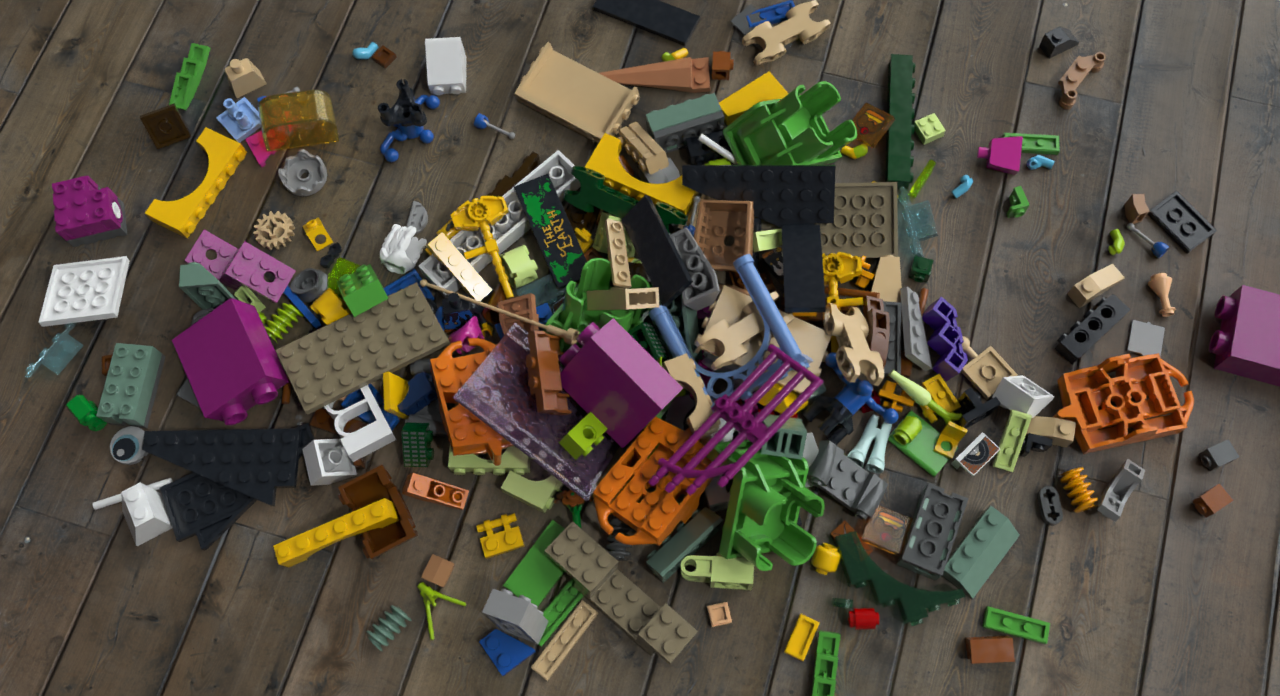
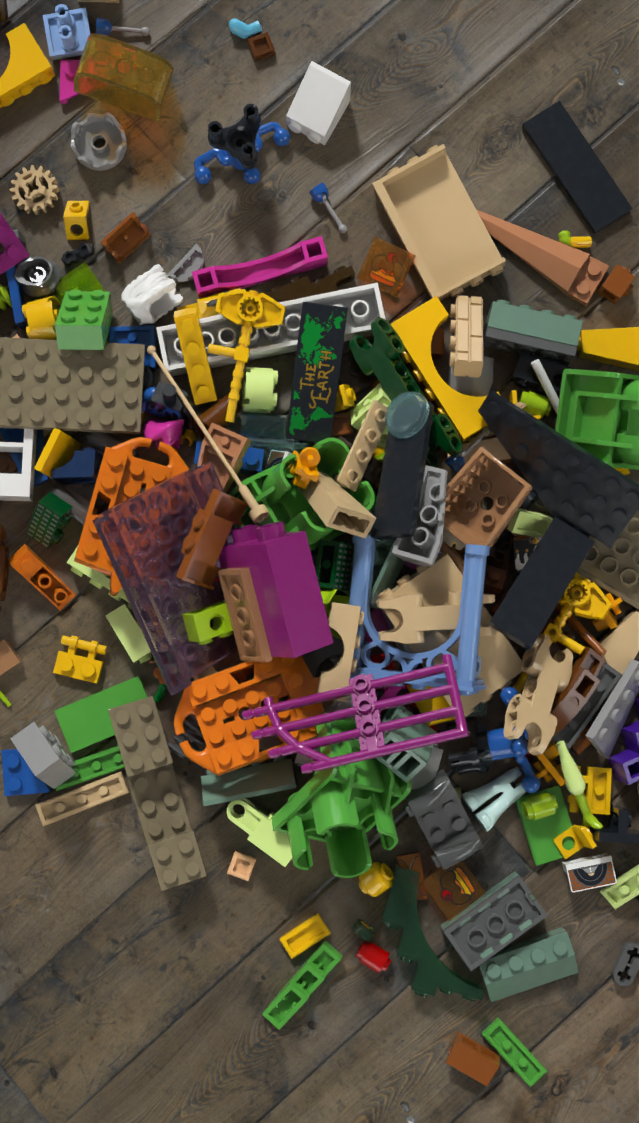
camera: 30 degrees right, 15 degrees up
none -> dark orange hinge [100,212,151,265]
none -> dark pink arch [192,236,328,298]
none -> medium nougat tile [218,568,272,663]
none -> light orange hips [290,447,320,489]
none -> clear orange tile [357,237,416,297]
none -> clear light blue piece [385,392,429,438]

